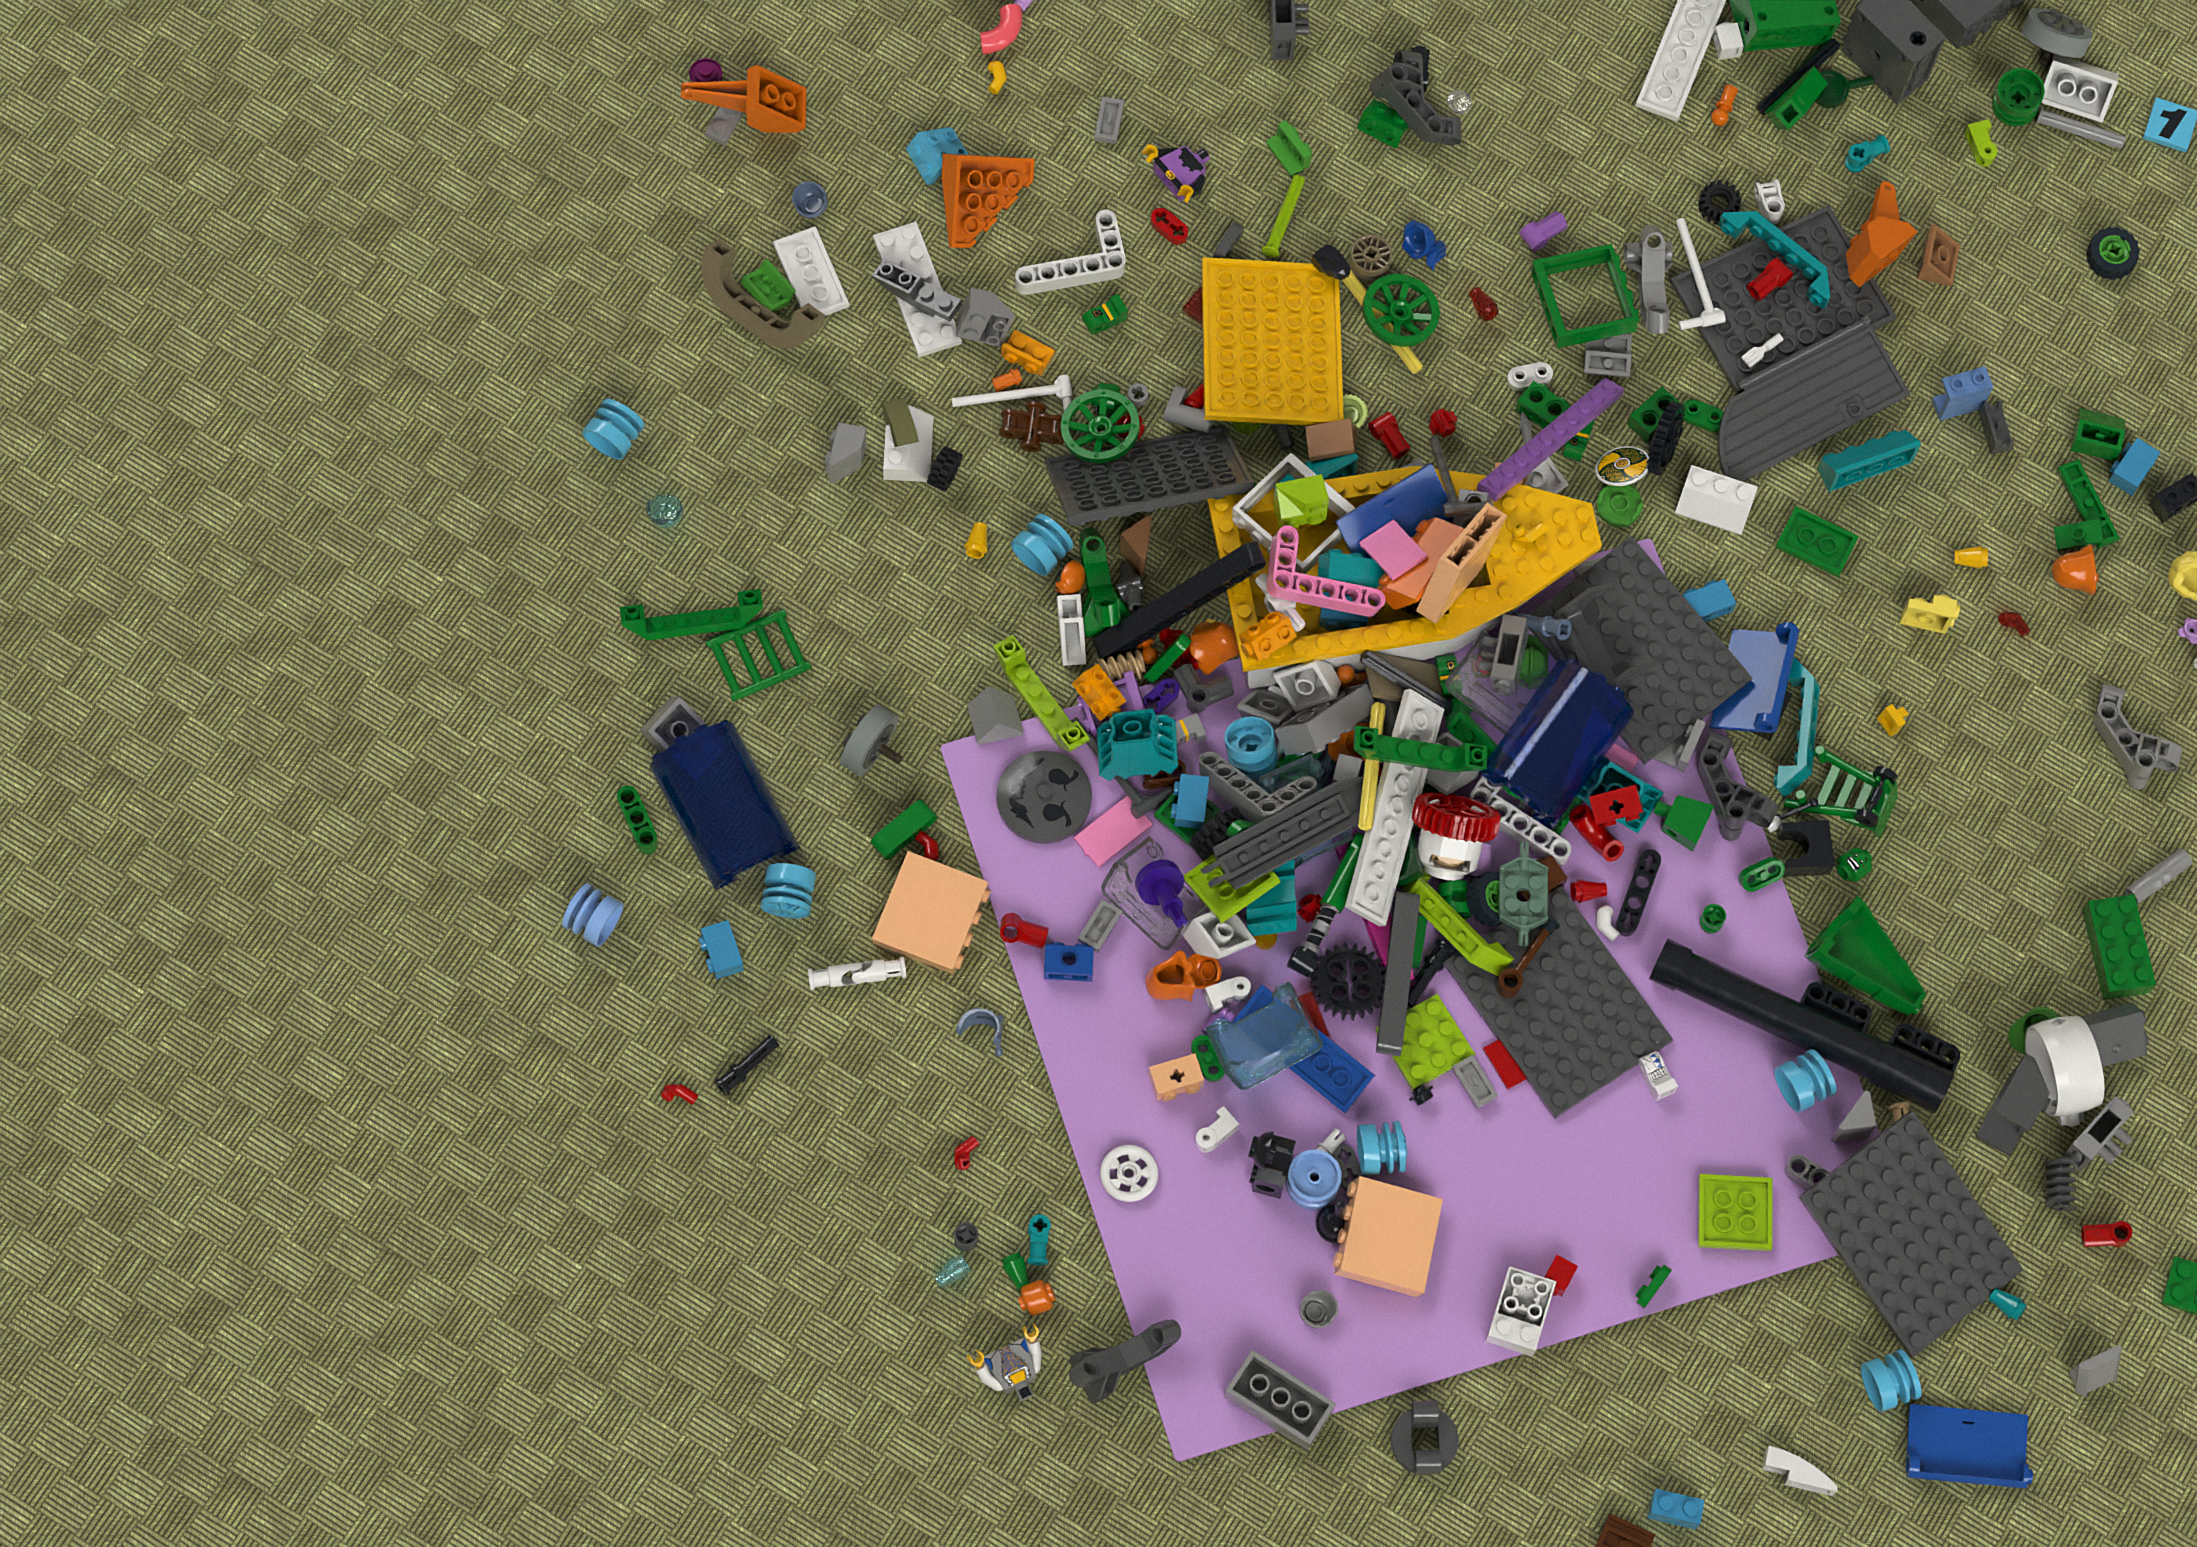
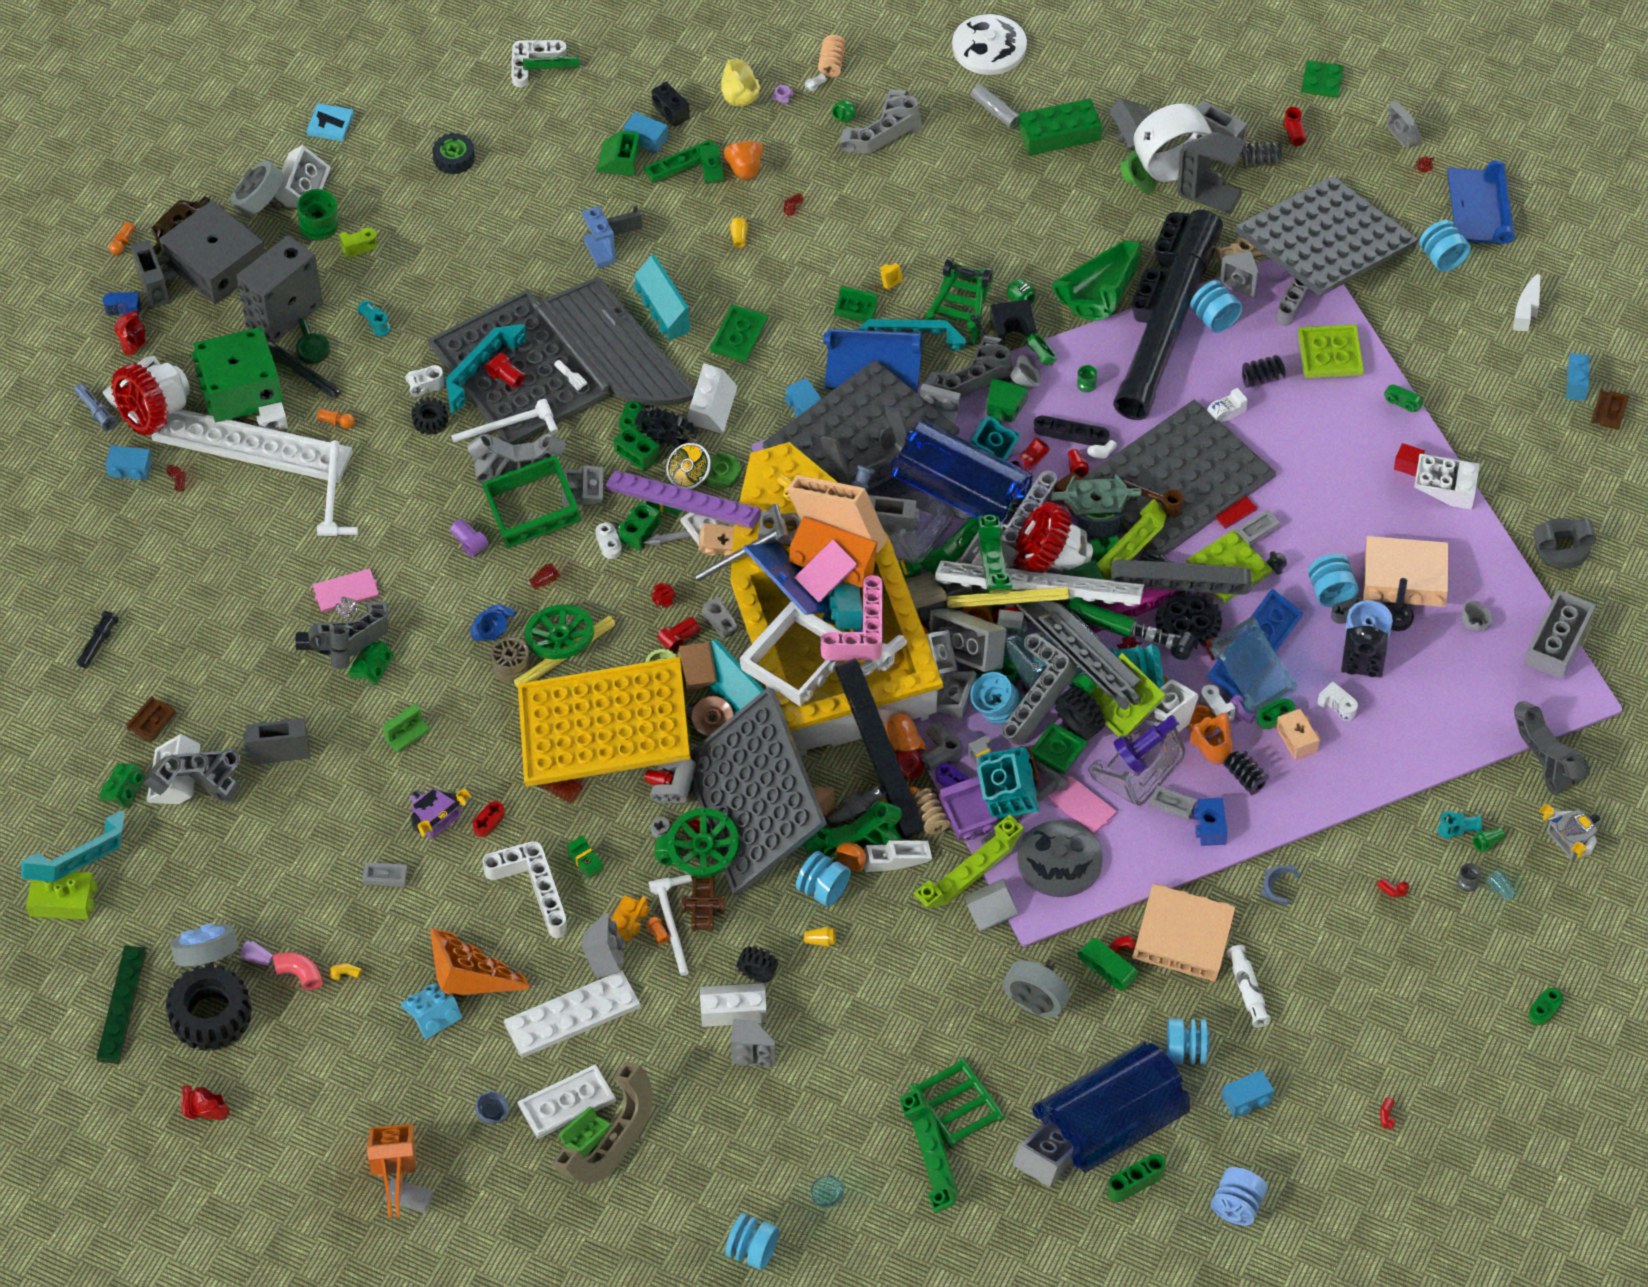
camera: 90 degrees left, 15 degrees down
magenta plate [689,58,723,82] -> none
black pin [714,1035,779,1096] -> none
dark grey slope [872,258,963,322] -> none
olive slope [881,397,919,447] -> none
red piece [1000,913,1049,949] -> none
orange head [1018,1279,1056,1316] -> none
light orange brick [1072,664,1126,721] -> none
white plate [1100,1145,1159,1202] -> none
green beam [1143,633,1192,684] -> none
dark azure brick [1171,774,1209,829] -> none
dark grey beam [1213,222,1245,259] -> none
light orange brick [1239,611,1297,661] -> none
lime axle [1261,175,1305,258] -> none
lime slope [1273,474,1329,528] -> none
black rock [1311,244,1351,280] -> none
white pin [1316,1129,1346,1157] -> none
black axle [1360,650,1453,715] -> none
red brick [1589,784,1644,828] -> none
green slope [1765,67,1828,130] -> none
orange slope [1845,181,1917,287] -> none
light yellow plate [1899,595,1960,634] -> none
medium nougat slope [1917,224,1960,286] -> none
teal cone [1989,1288,2027,1321] -> none
light grey axle [2035,107,2125,148] -> none
none -> bright pink piece [312,569,379,613]
none -> white bar [317,440,358,536]
none -> nougat dish [692,696,733,737]
none -> green animal [832,100,857,123]
none -> green bracket [834,286,878,322]
none -> light grey piece [1010,355,1041,391]
none -> black piece [1224,751,1269,795]
none -> black piece [1242,355,1286,388]
none -> clear red plate [1414,156,1434,173]
none -> green plate [1528,988,1563,1026]

